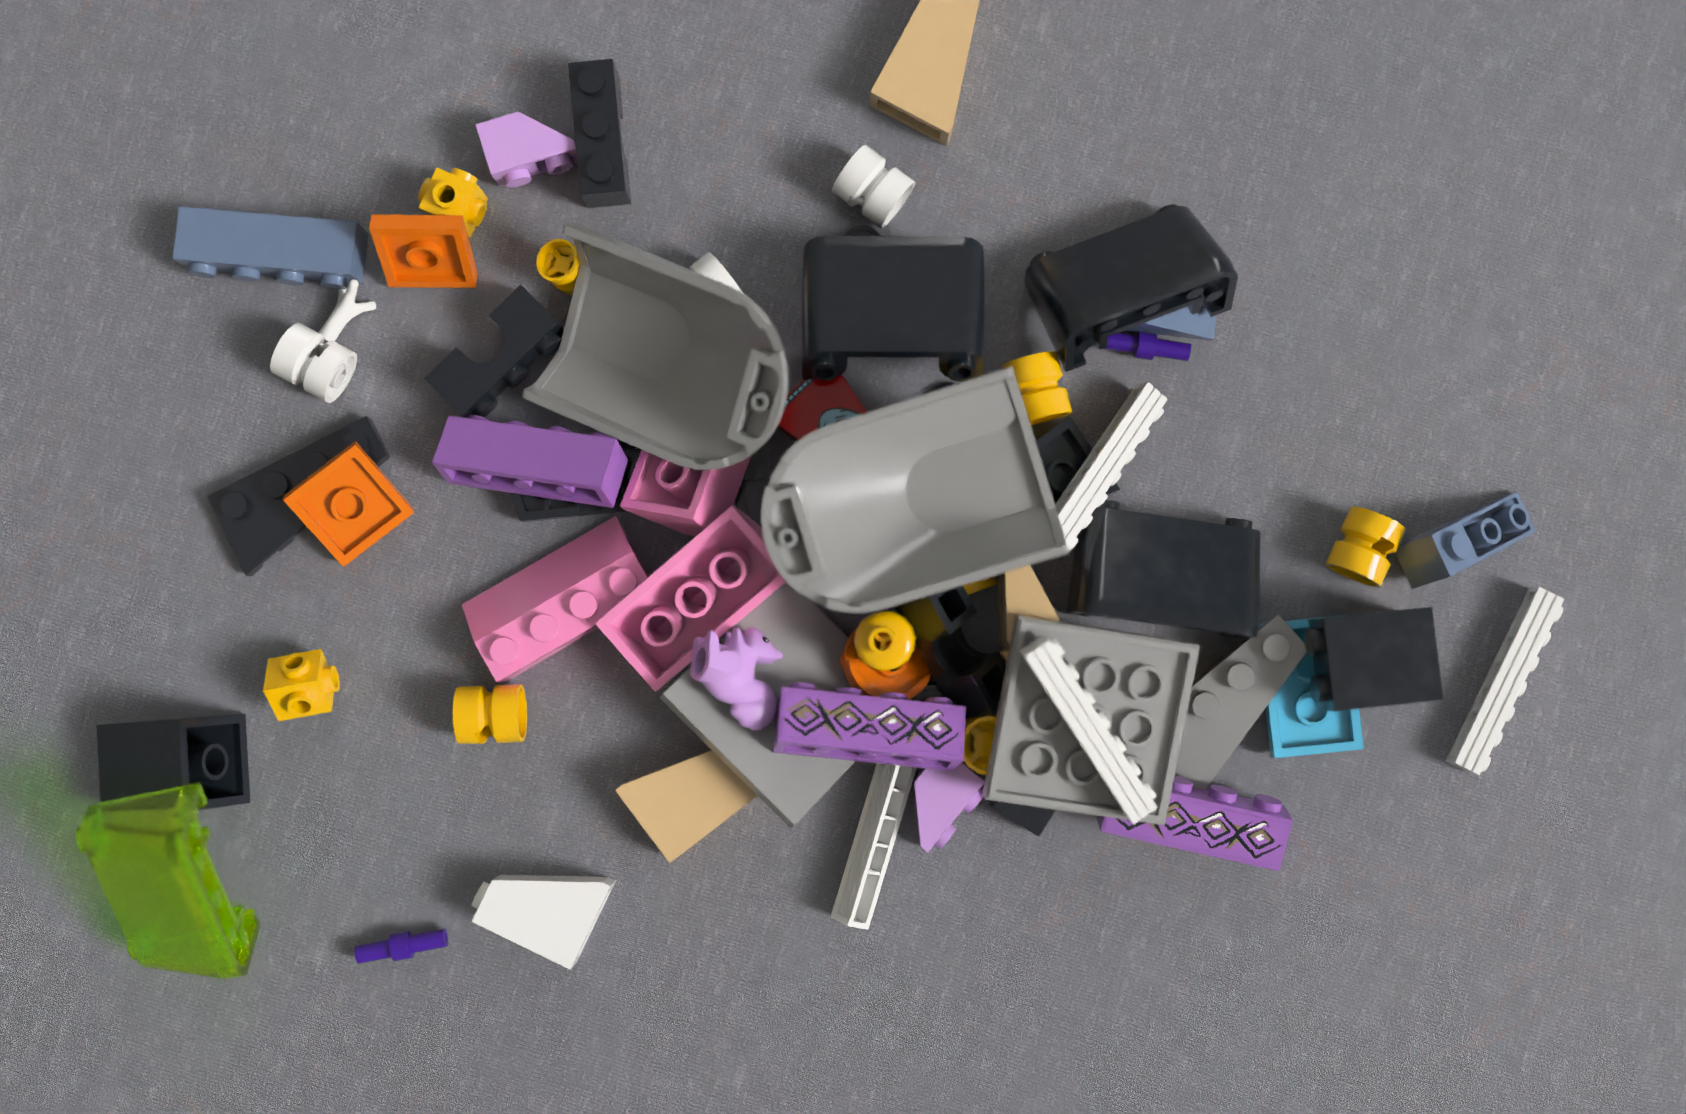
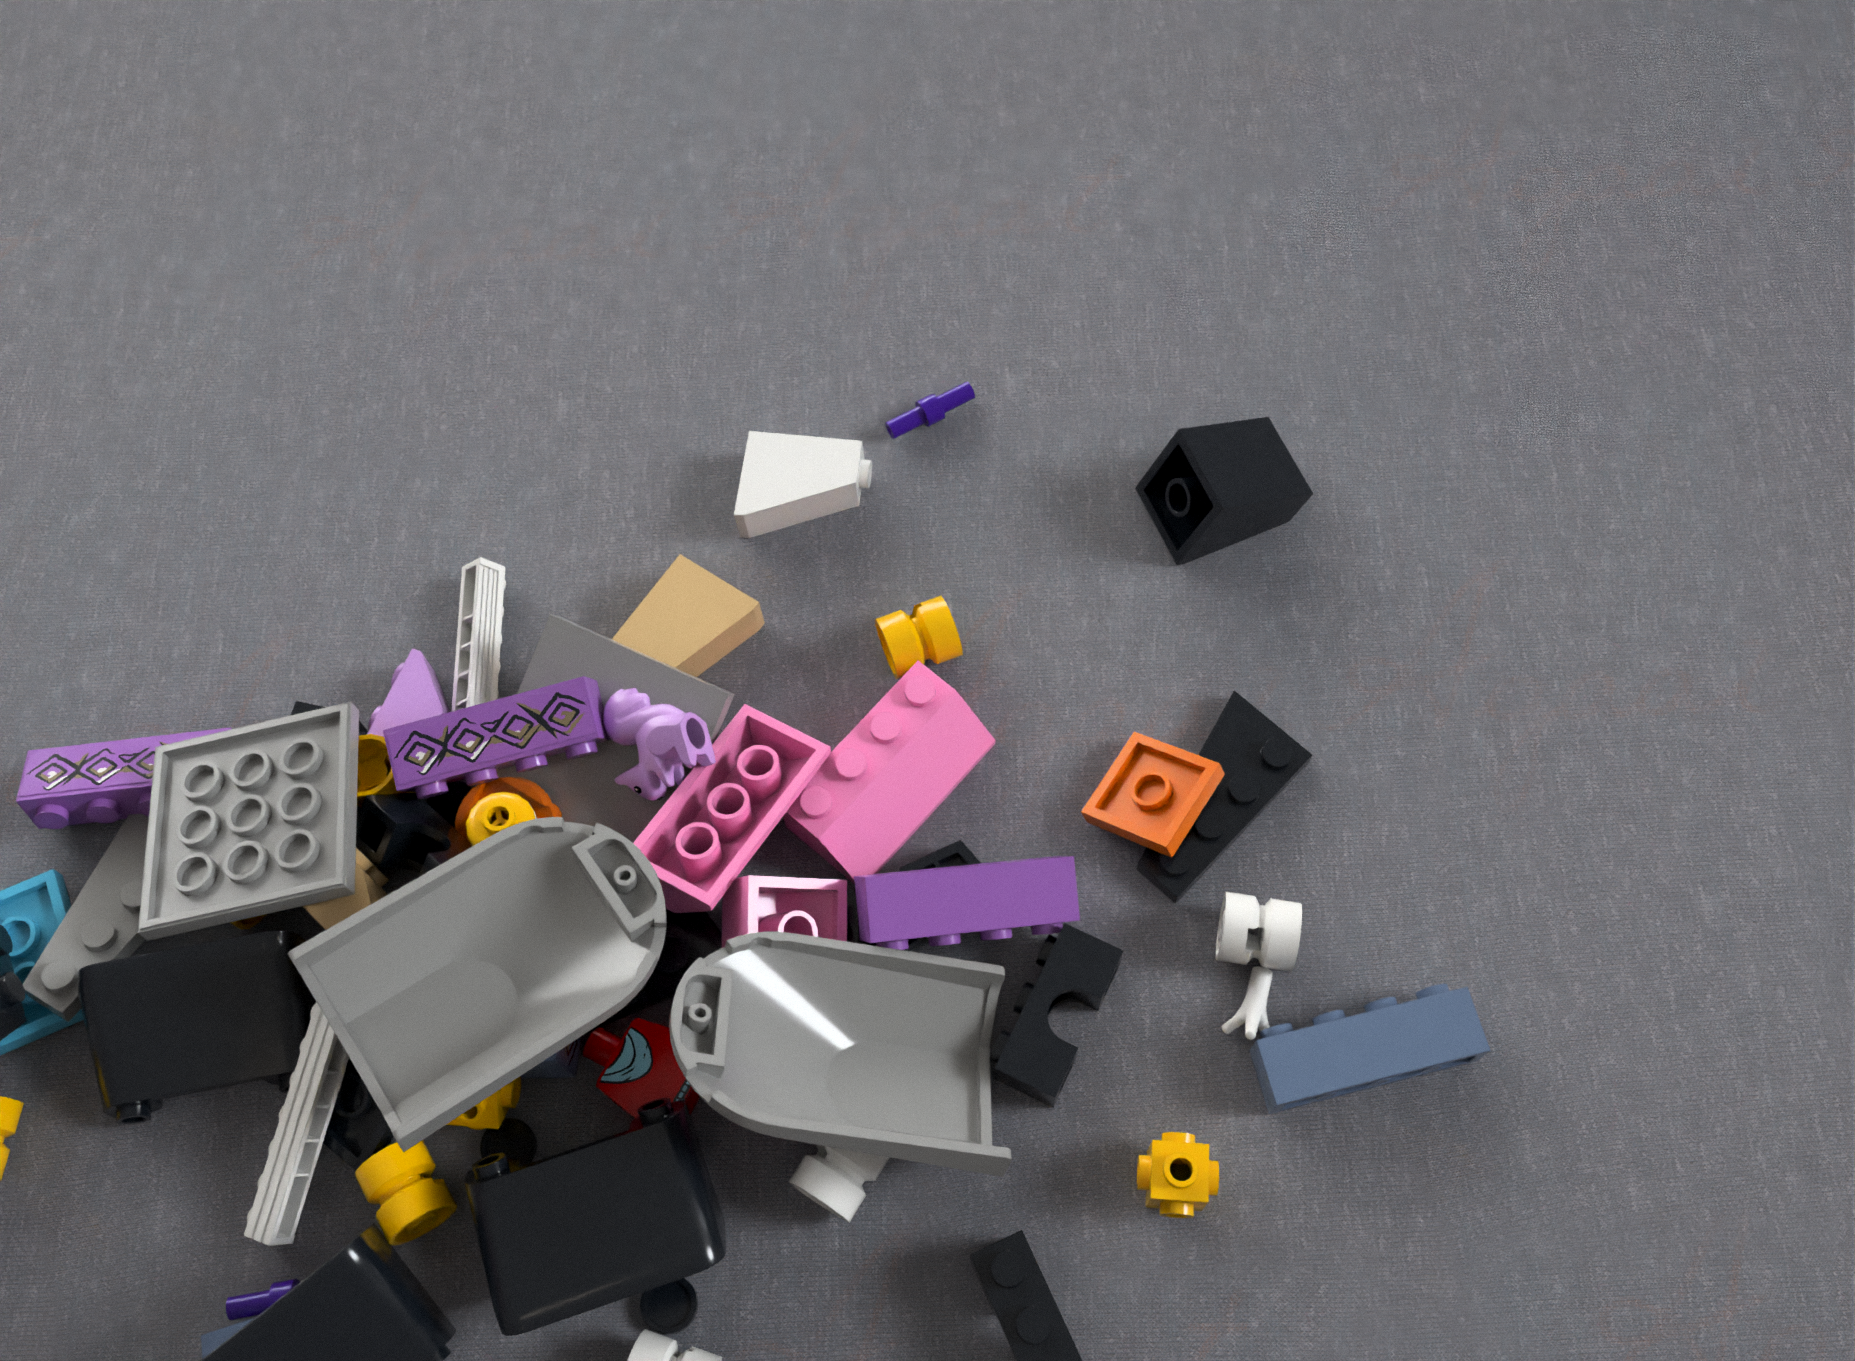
camera: 165 degrees right, 20 degrees down
clear neon green windscreen [76,782,261,980] -> none
yellow brick [263,649,340,721] -> none
orange plate [369,214,478,288] -> none
lavender slope [475,111,577,188] -> none
yellow wheel [536,239,580,295] -> none
white piece [1019,635,1157,825] -> none

